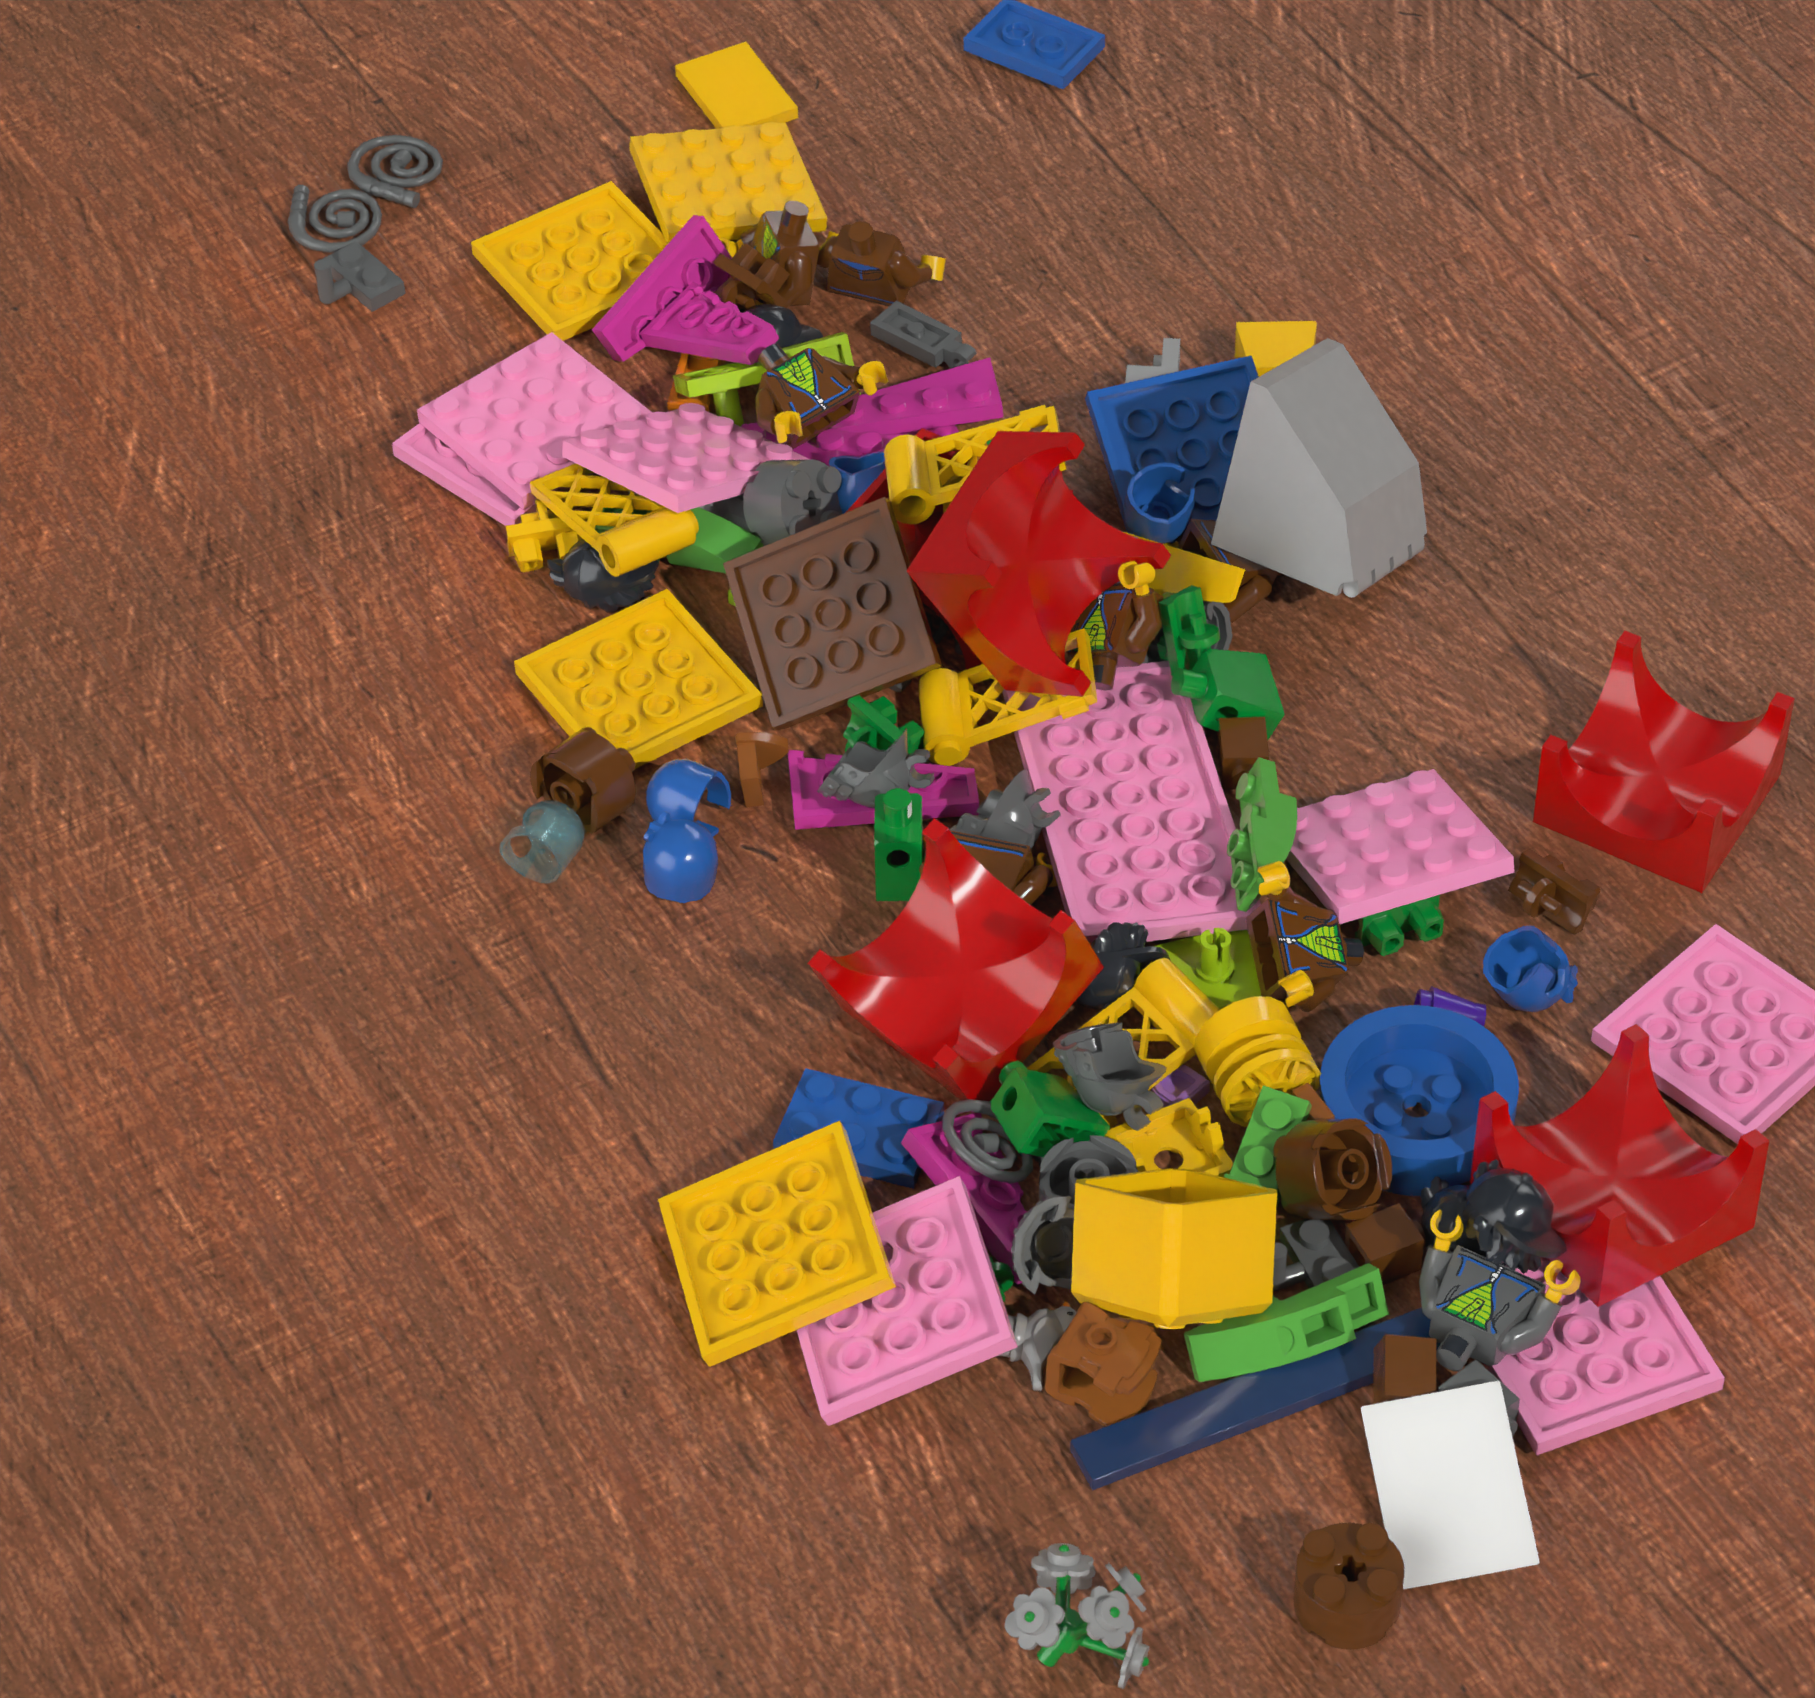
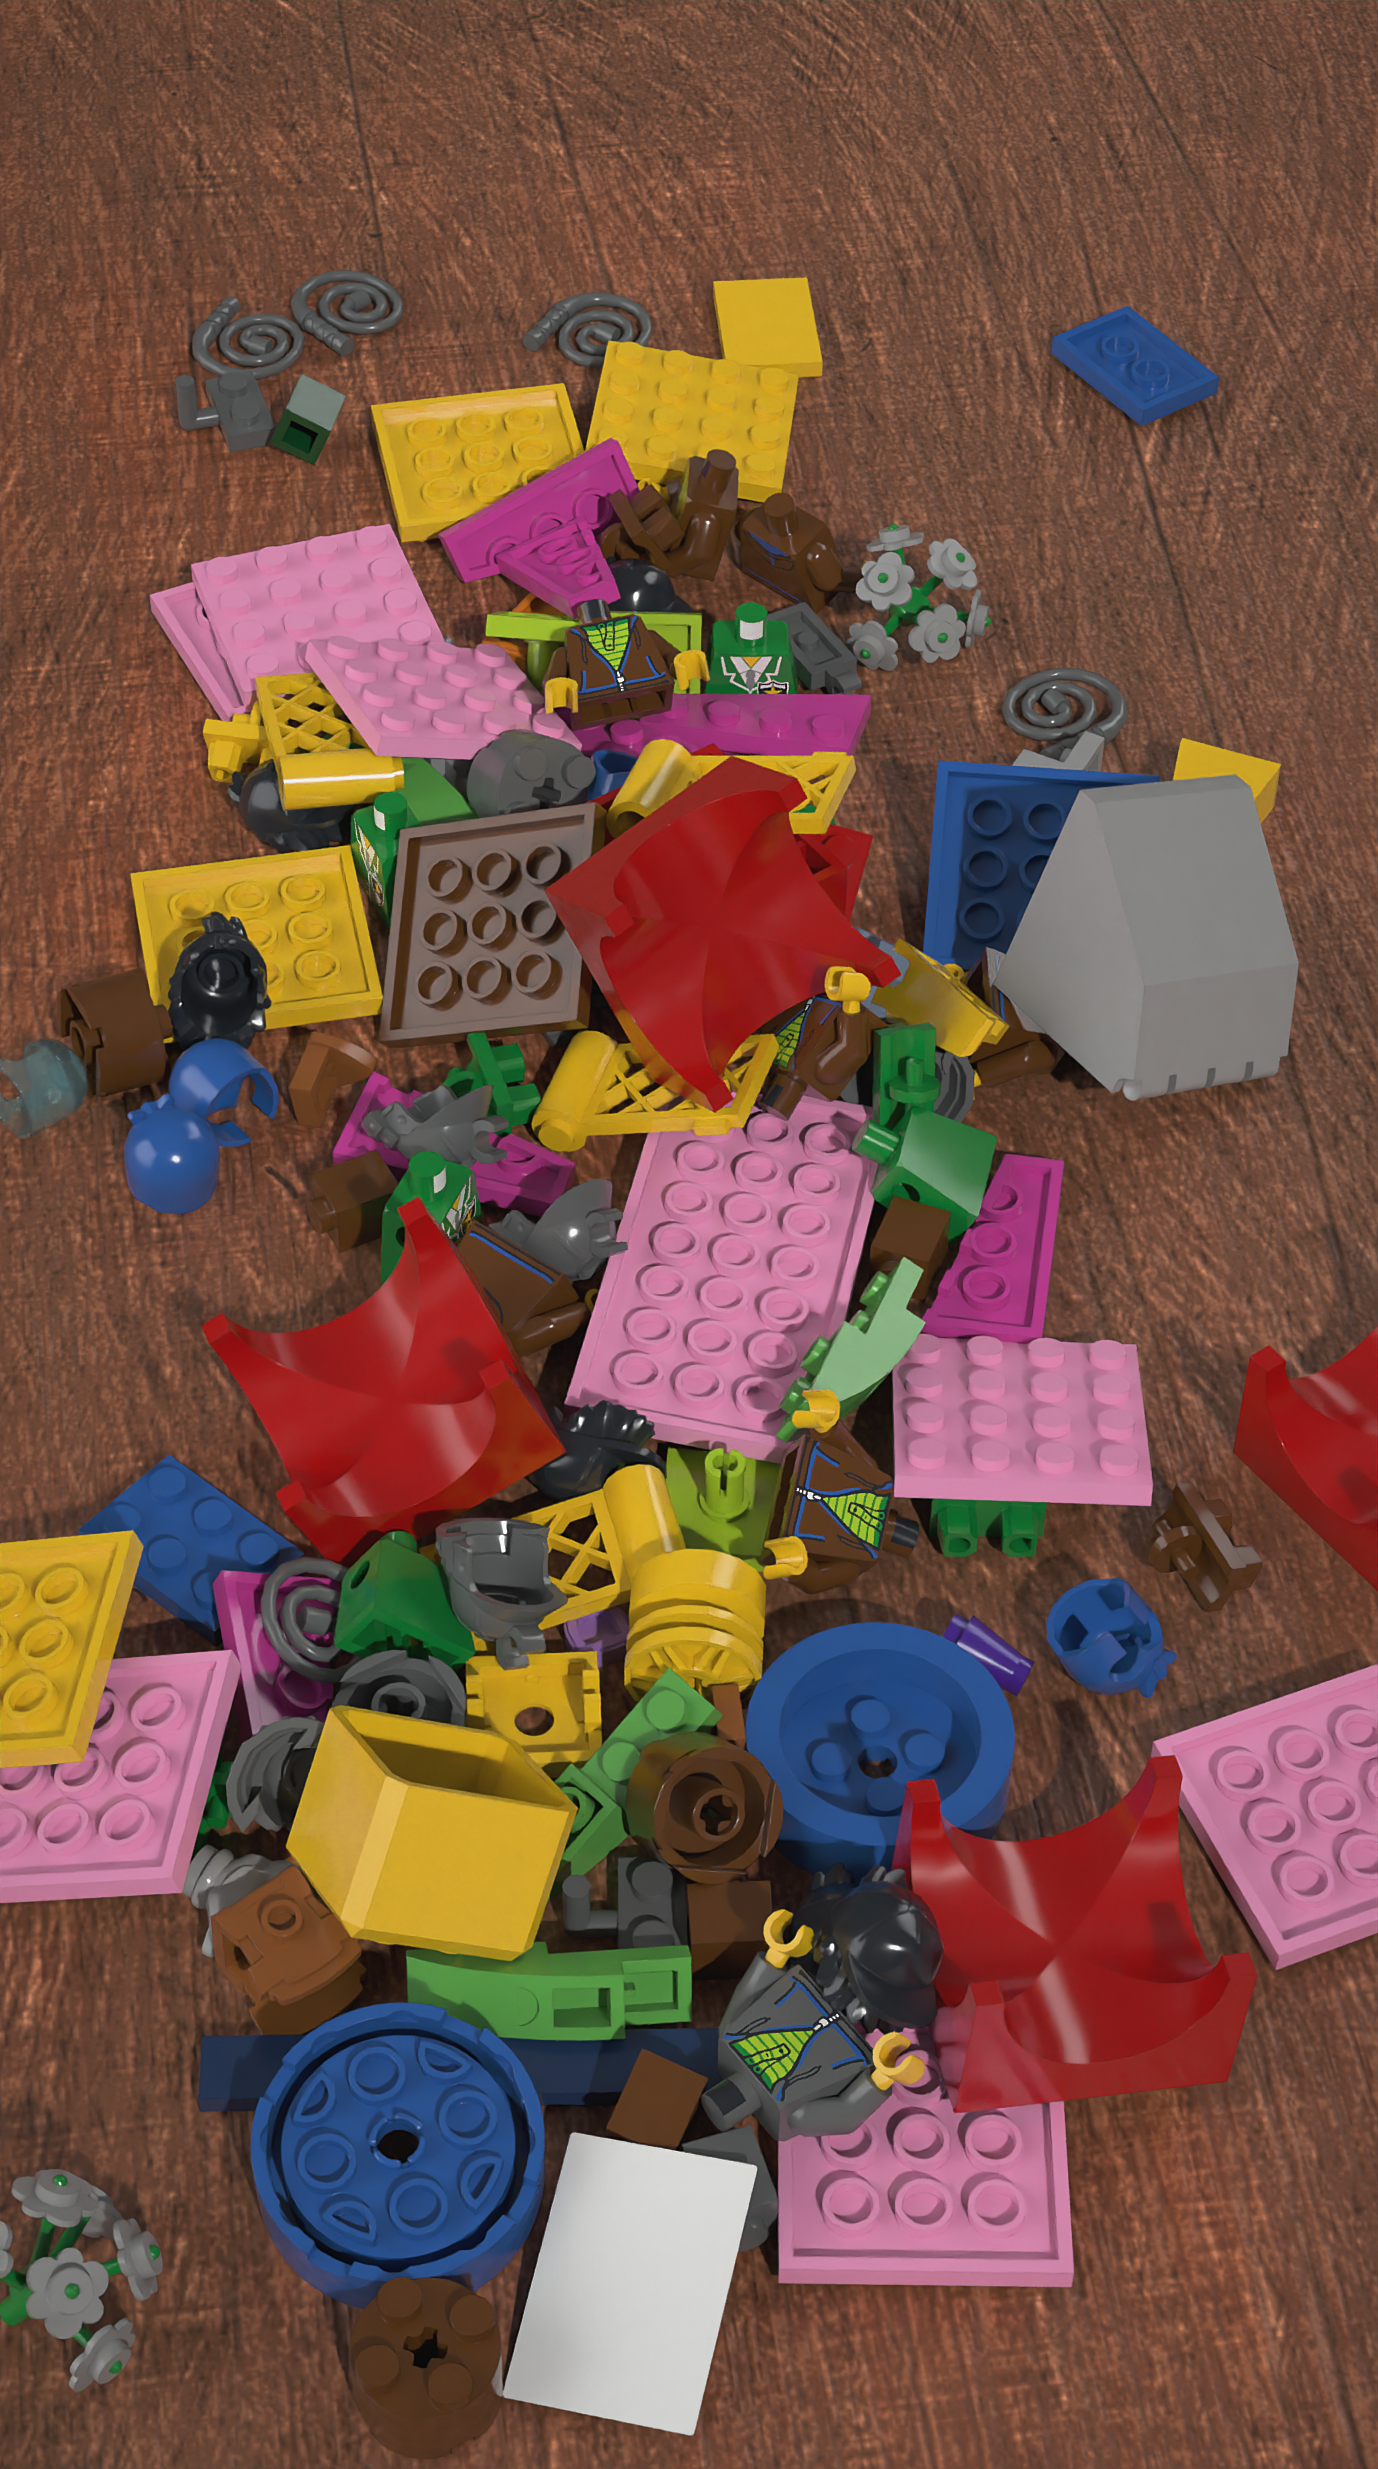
camera: 20 degrees right, 0 degrees up
blue helmet [1122,462,1195,544] -> none
none -> black hair [168,911,272,1050]
none -> blue brick [250,2003,545,2309]
none -> brick [270,374,346,465]
none -> reddish brown brick [307,1149,399,1253]
none -> green torso [351,792,421,933]
none -> dark grey piece [522,292,653,368]
none -> green torso [700,602,799,694]
none -> light grey plant [847,524,991,671]
none -> dark pink wing [920,1154,1064,1344]
none -> dark grey piece [1002,668,1127,761]

